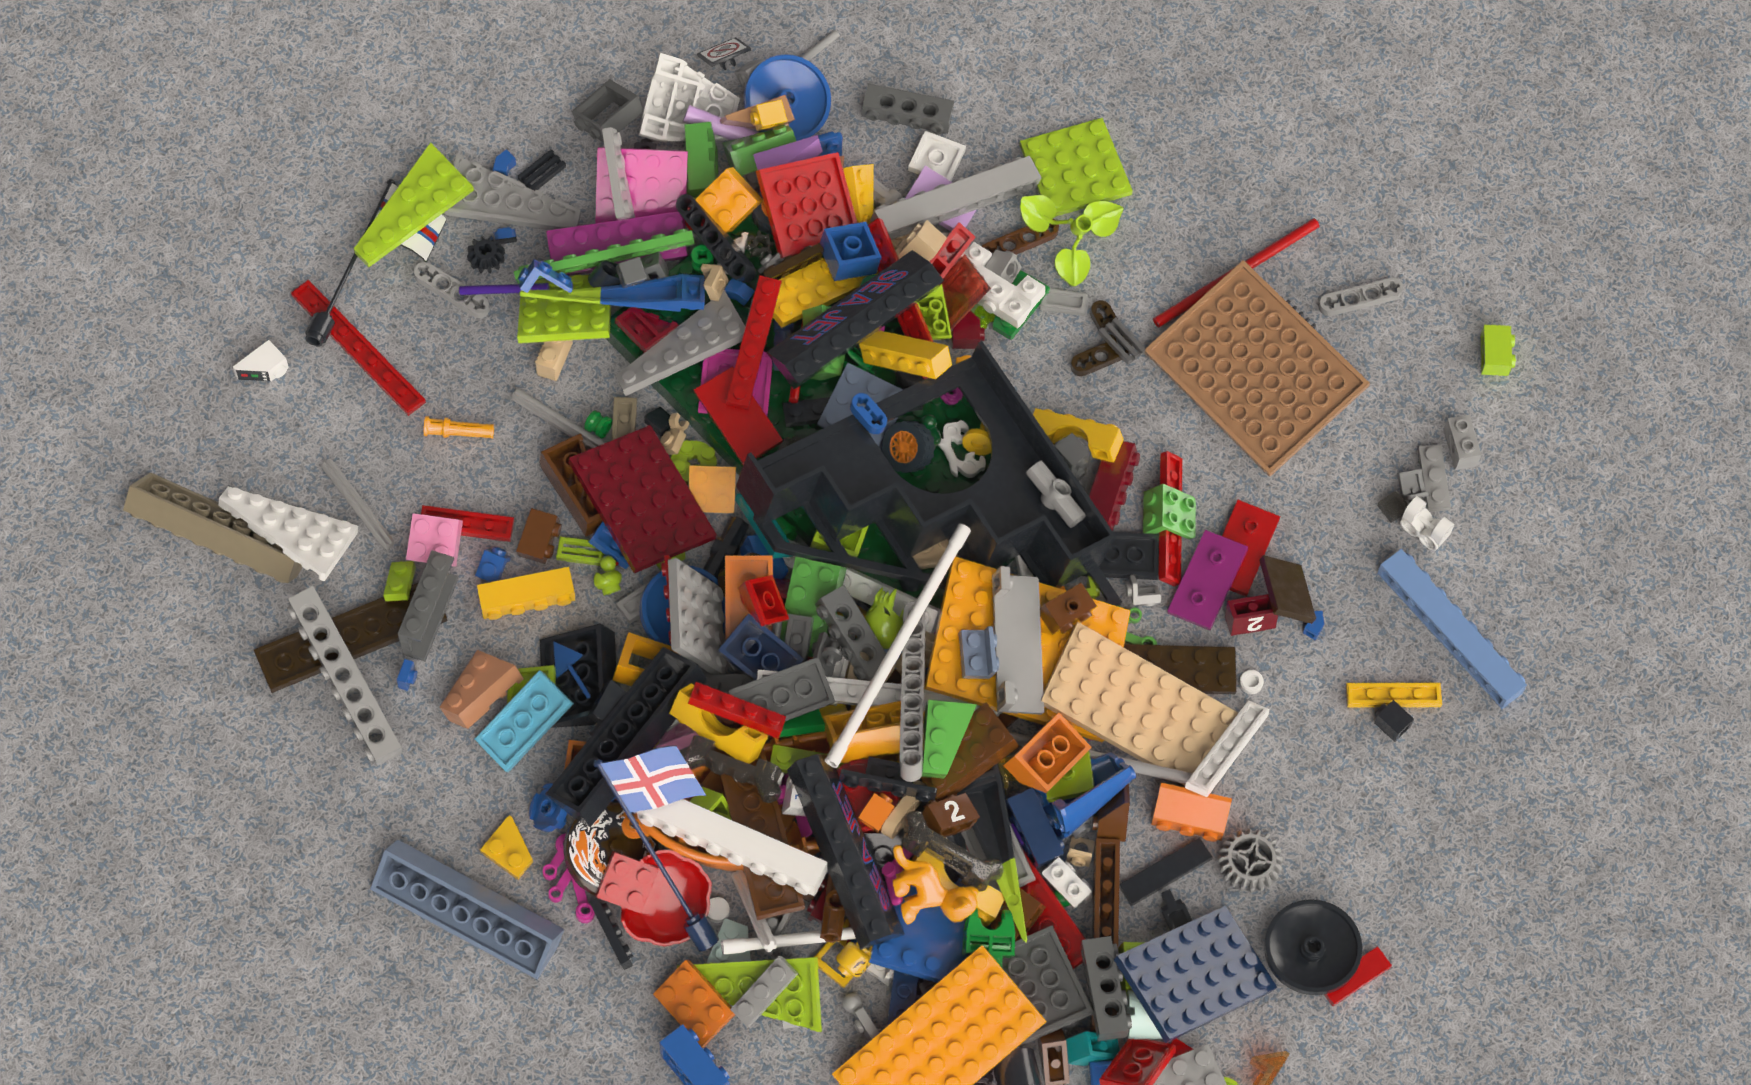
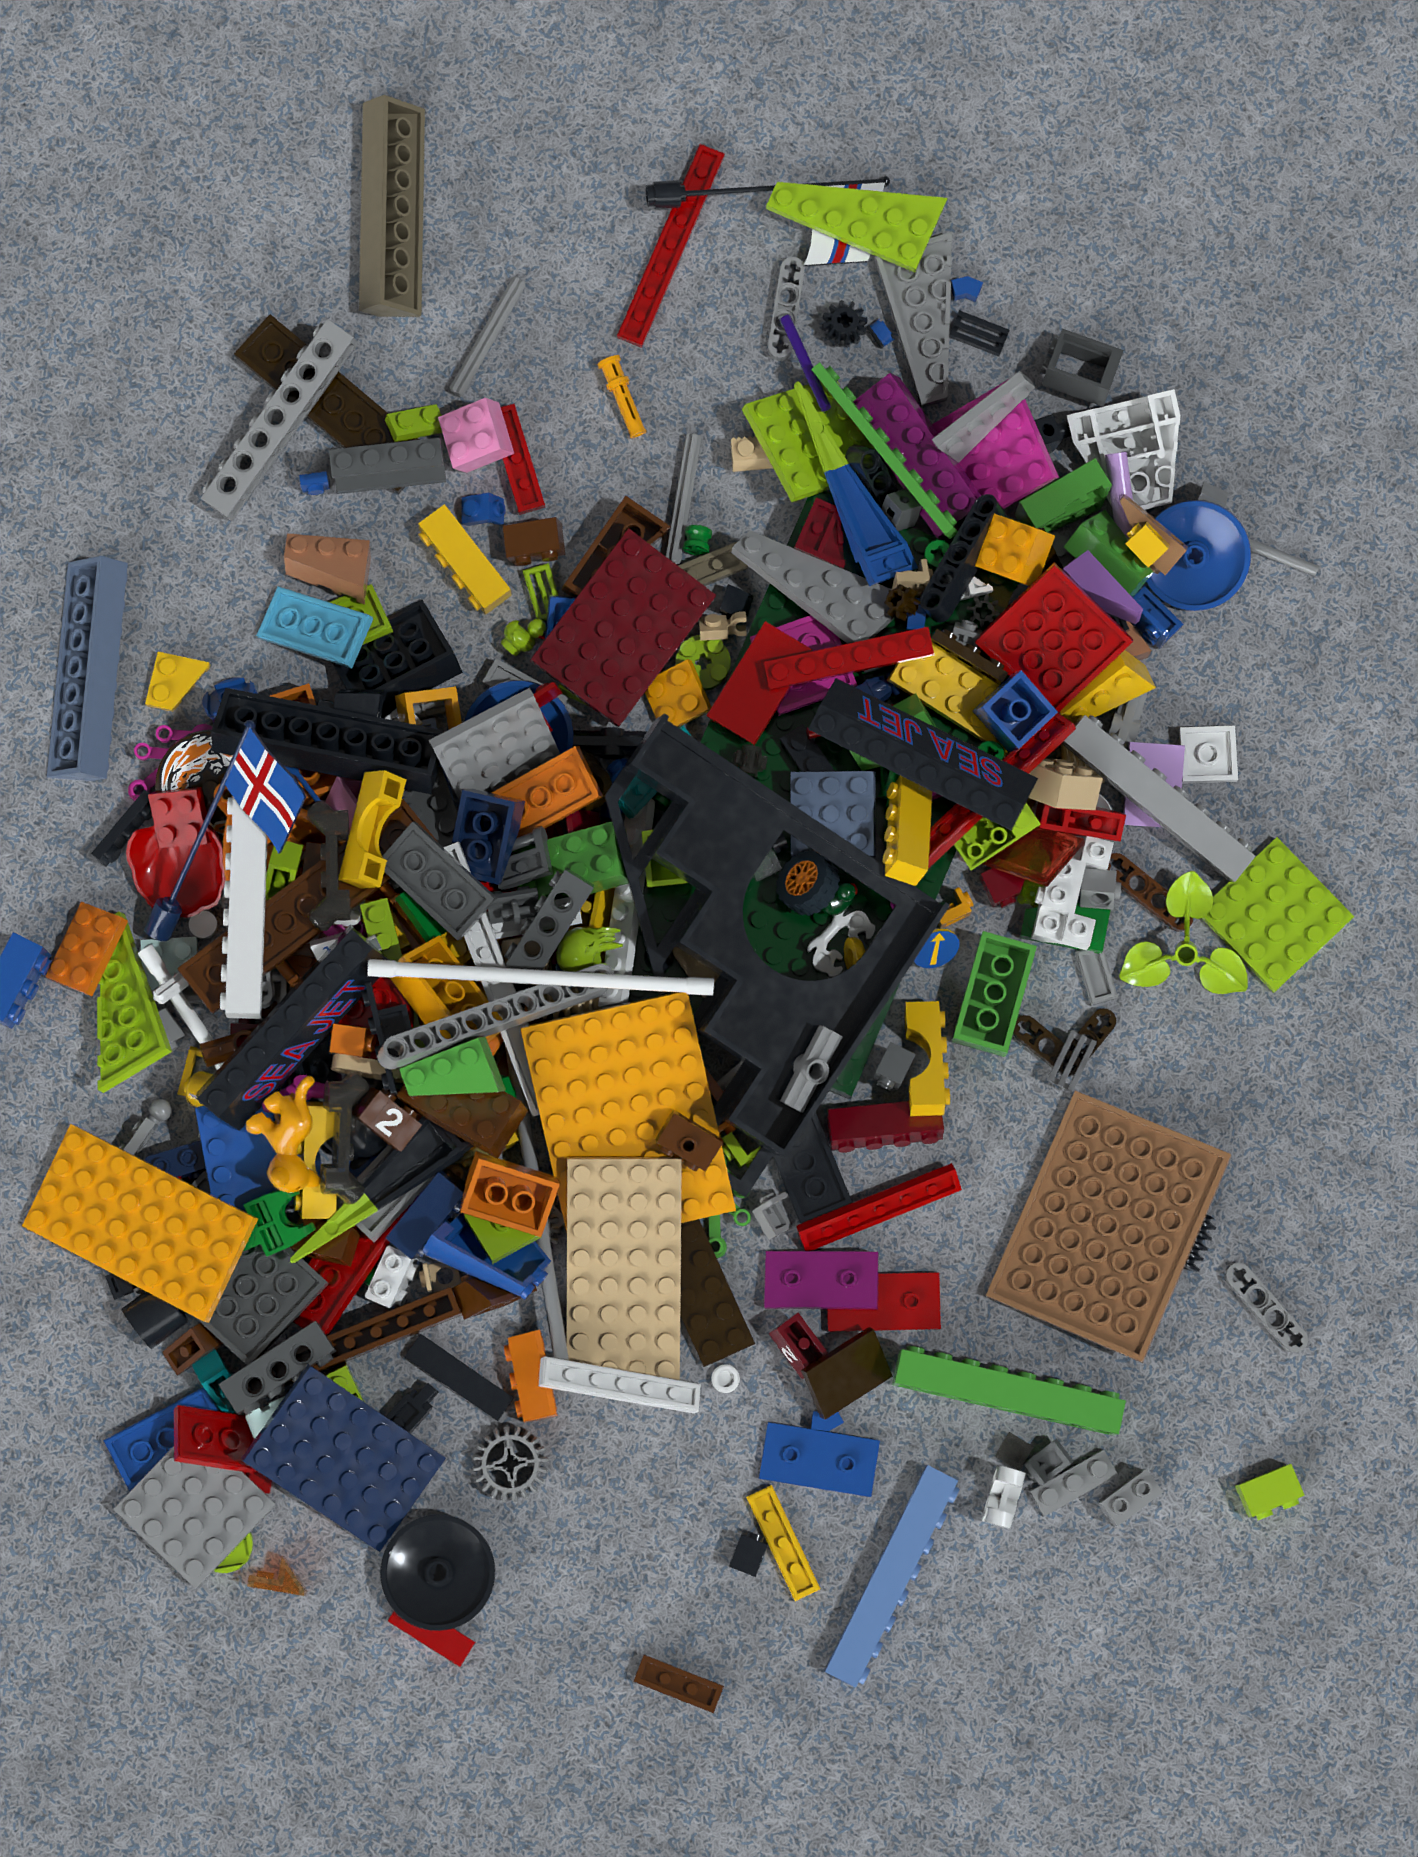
camera: 65 degrees right, 15 degrees up
white wing [218,486,358,581] -> none
white slope [233,340,289,381] -> none
blue bracket [518,259,573,293] -> none
blue piece [553,641,591,698] -> none
dark grey piece [615,257,647,289] -> none
red plate [688,682,786,739] -> none
piece [697,37,751,70] -> none
light grey plate [730,956,799,1027] -> none
red slope [738,575,789,626] -> none
blue beam [850,393,888,434] -> none
dark grey brick [862,83,954,134] -> none
sand blue bracket [959,626,999,679] -> none
light grey bracket [992,566,1044,715] -> none
bright green bracket [1143,484,1196,540] -> none
red piece [1153,218,1320,328] -> none
none -> reddish brown plate [633,1655,724,1714]
none -> blue plate [759,1422,880,1497]
none -> dark brown gear [884,584,920,621]
none -> bright green brick [892,1346,1126,1436]
none -> bright green brick [951,931,1037,1057]

